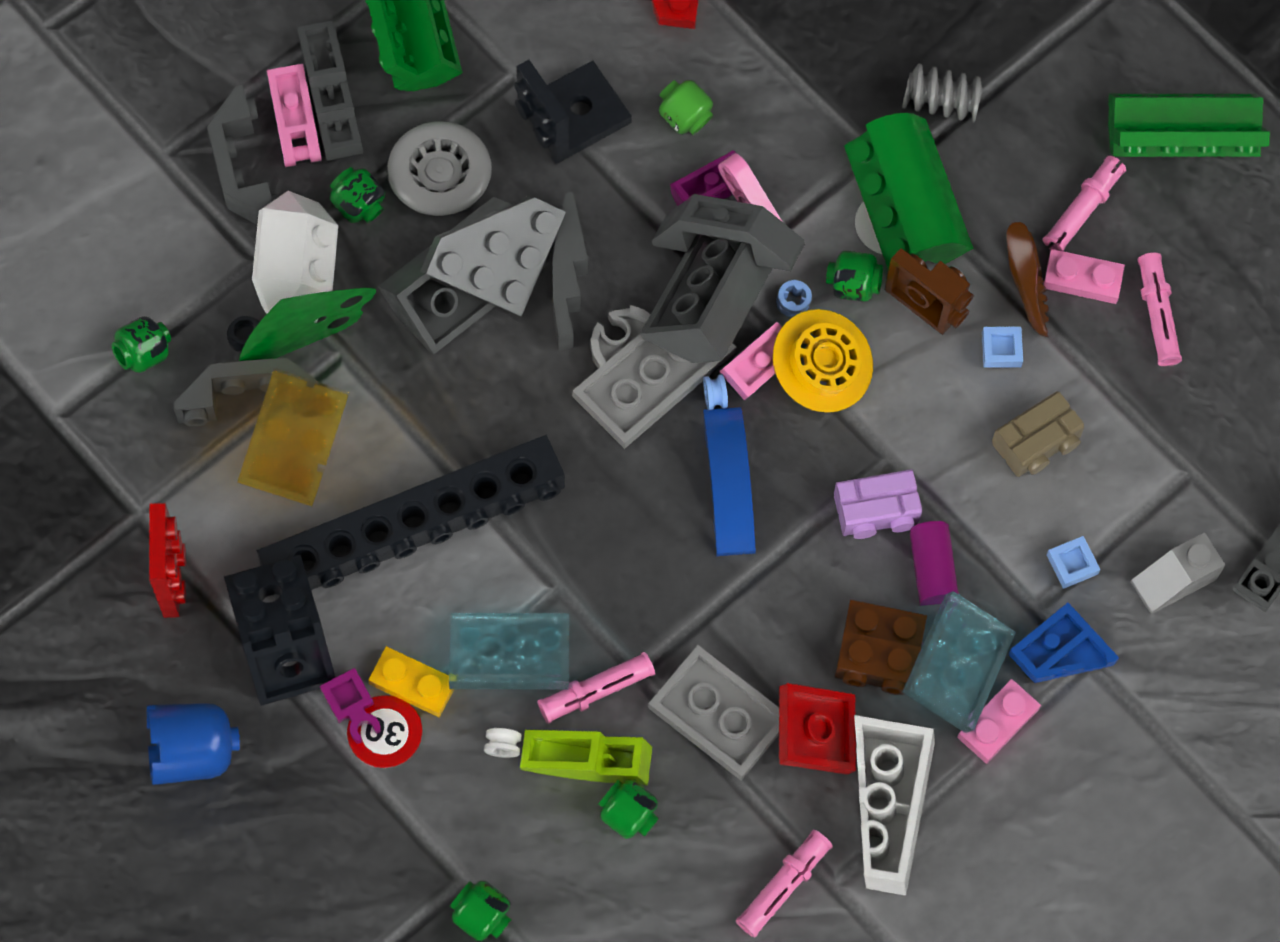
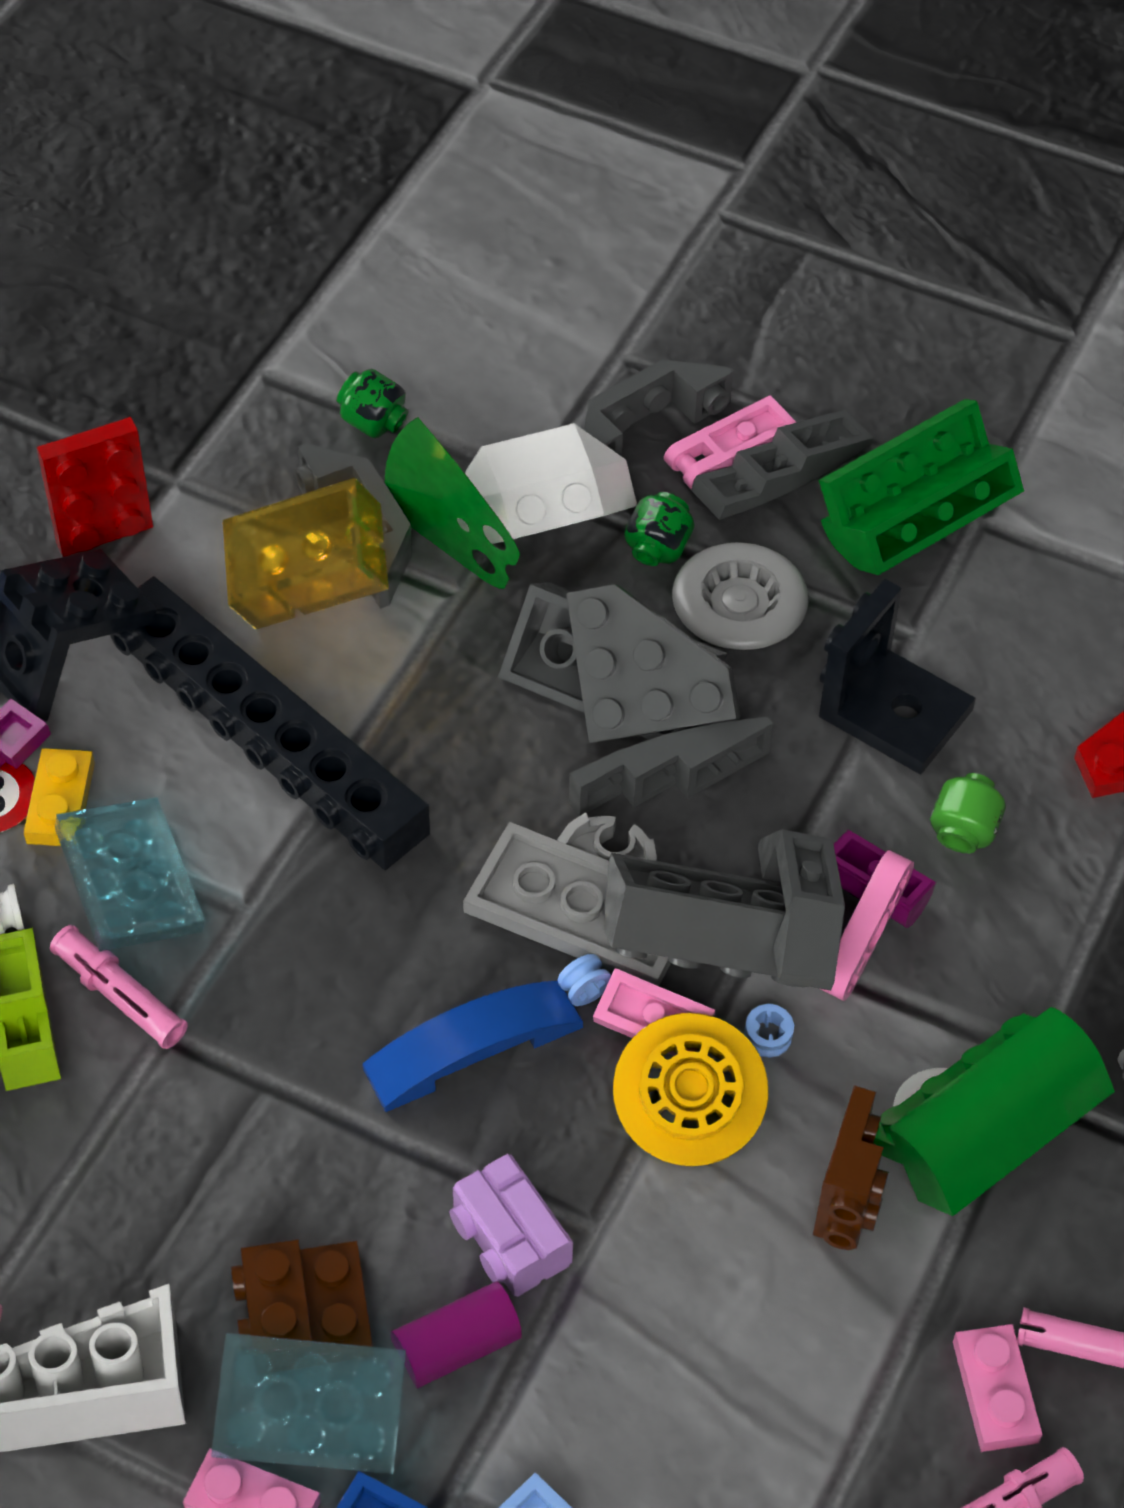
camera: 70 degrees right, 15 degrees down
light grey plate [648,645,779,780] -> none
red plate [779,683,856,775] -> none
green head [826,251,883,302] -> none
light blue plate [982,327,1023,368] -> none
dark tan brick [992,391,1085,477] -> none
reddish brown animal [1006,222,1049,337] -> none

